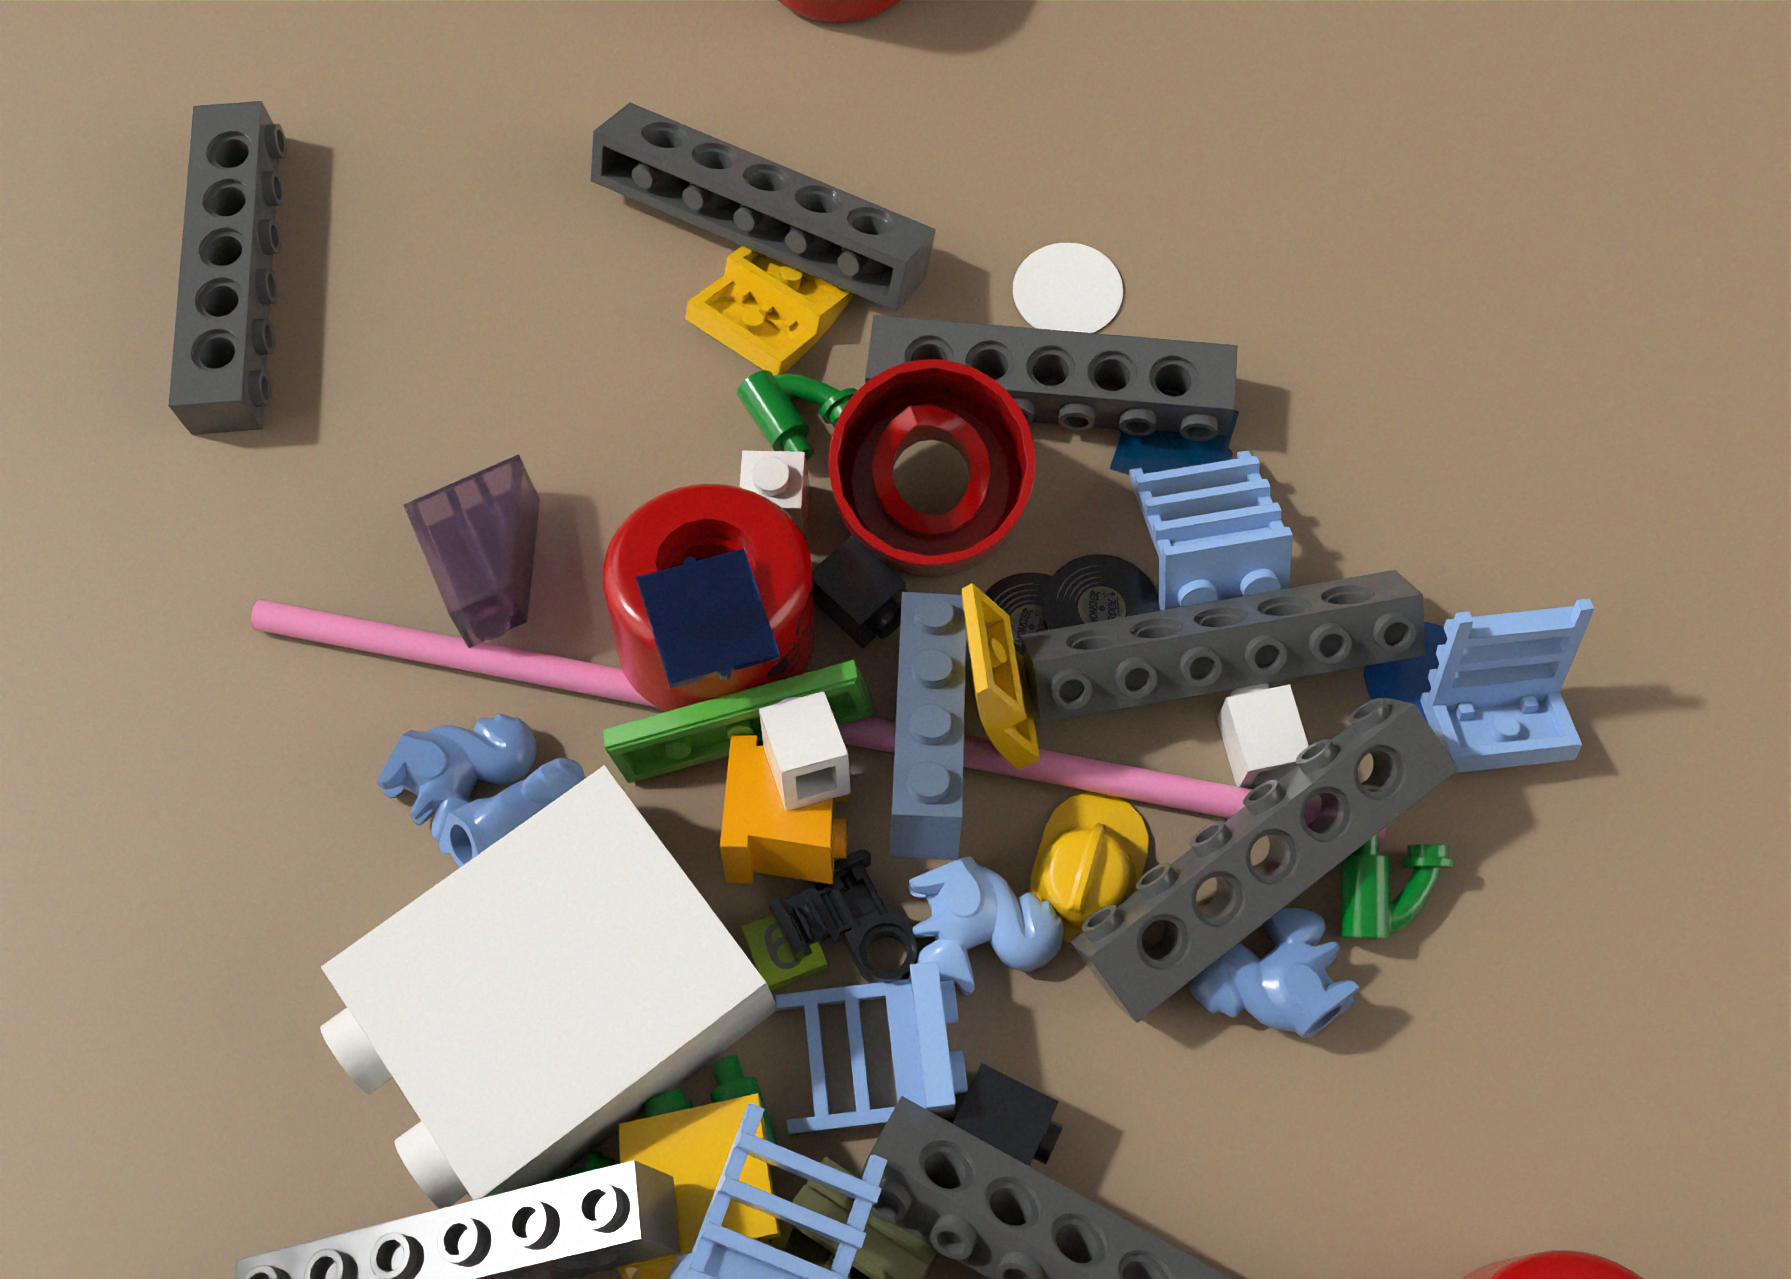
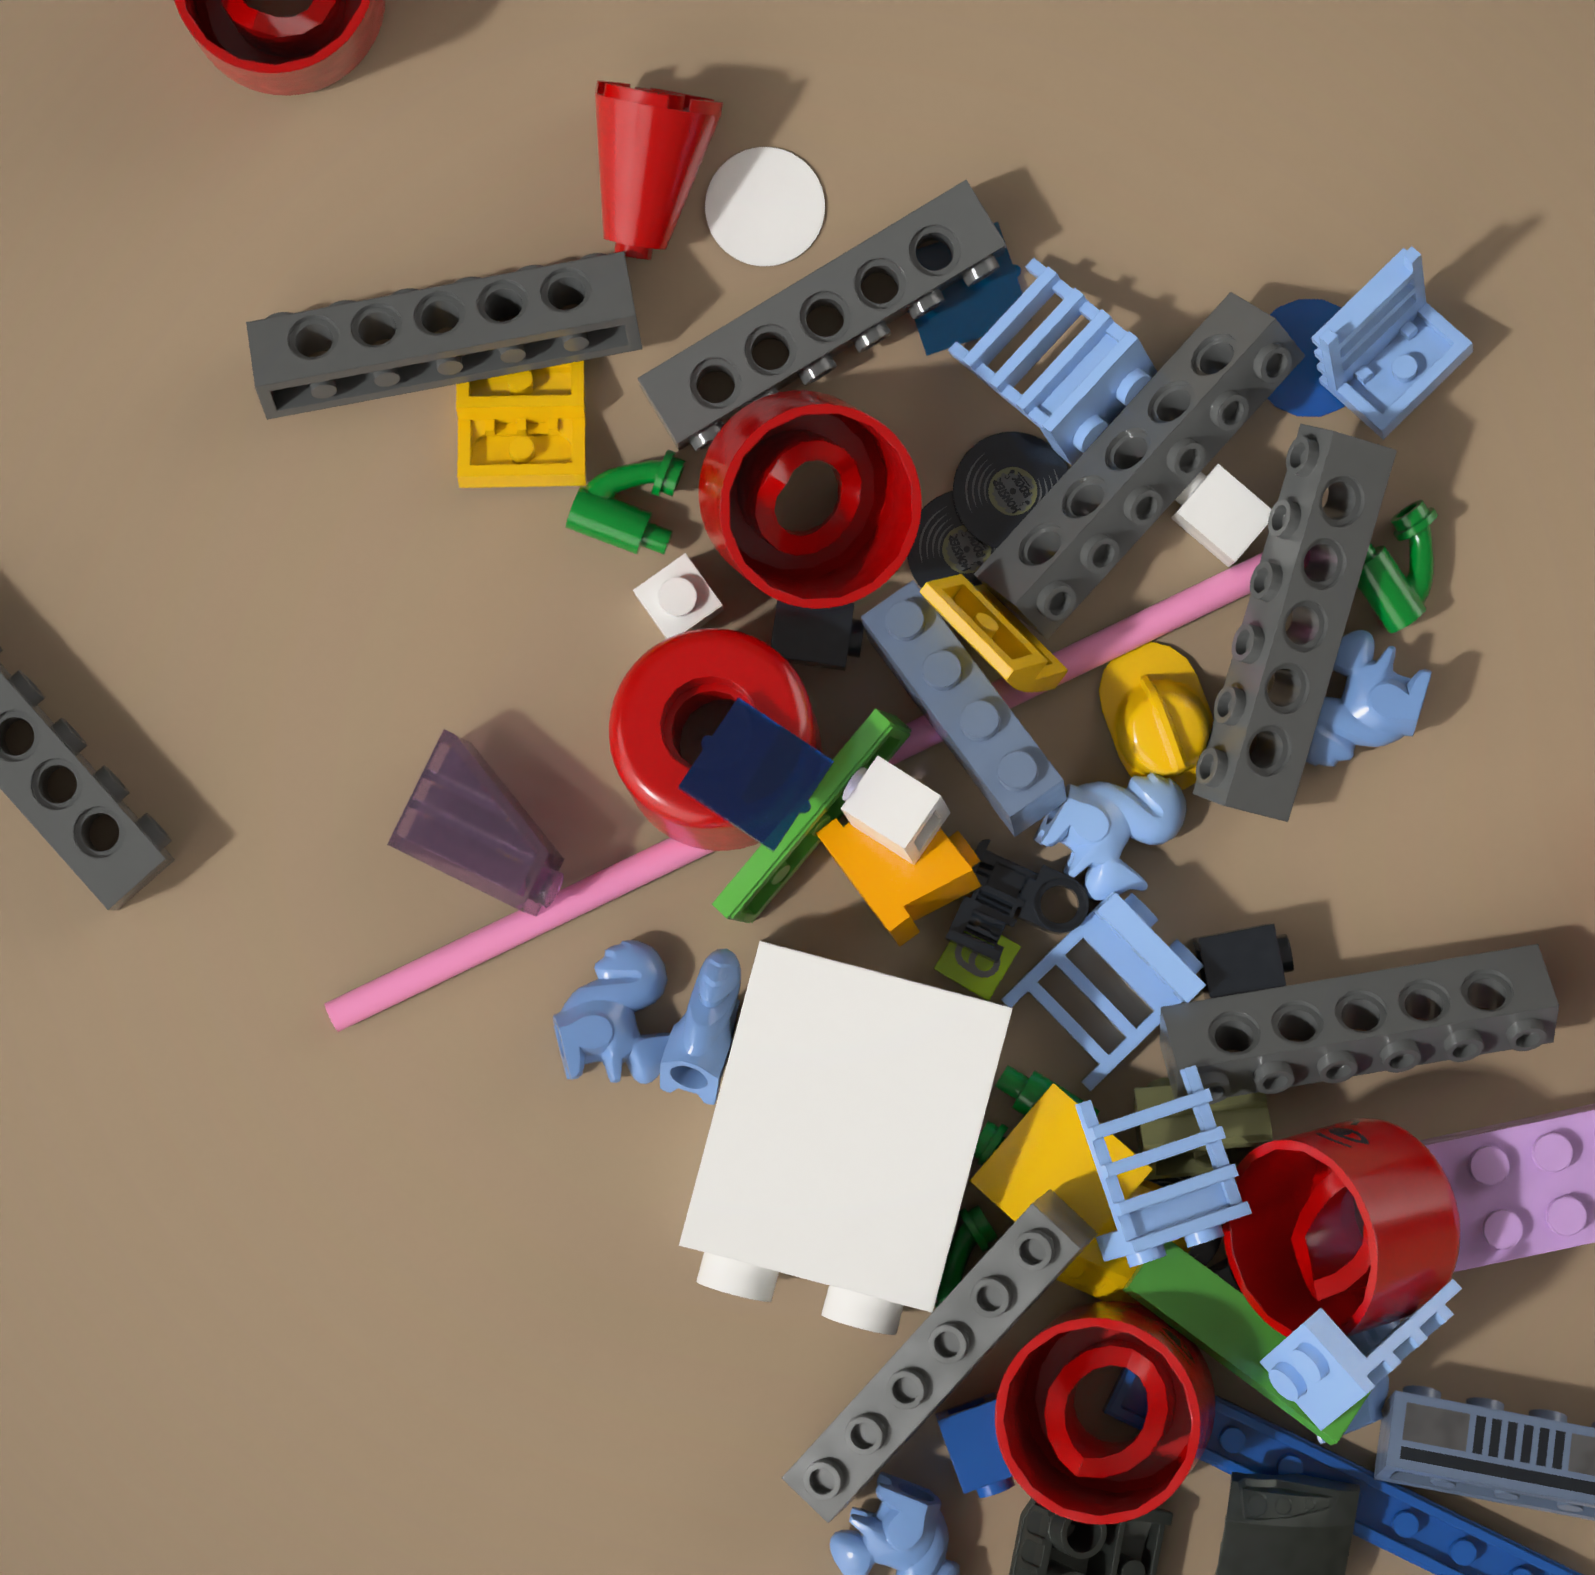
camera: 45 degrees left, 20 degrees up
none -> red cone [595,80,723,260]

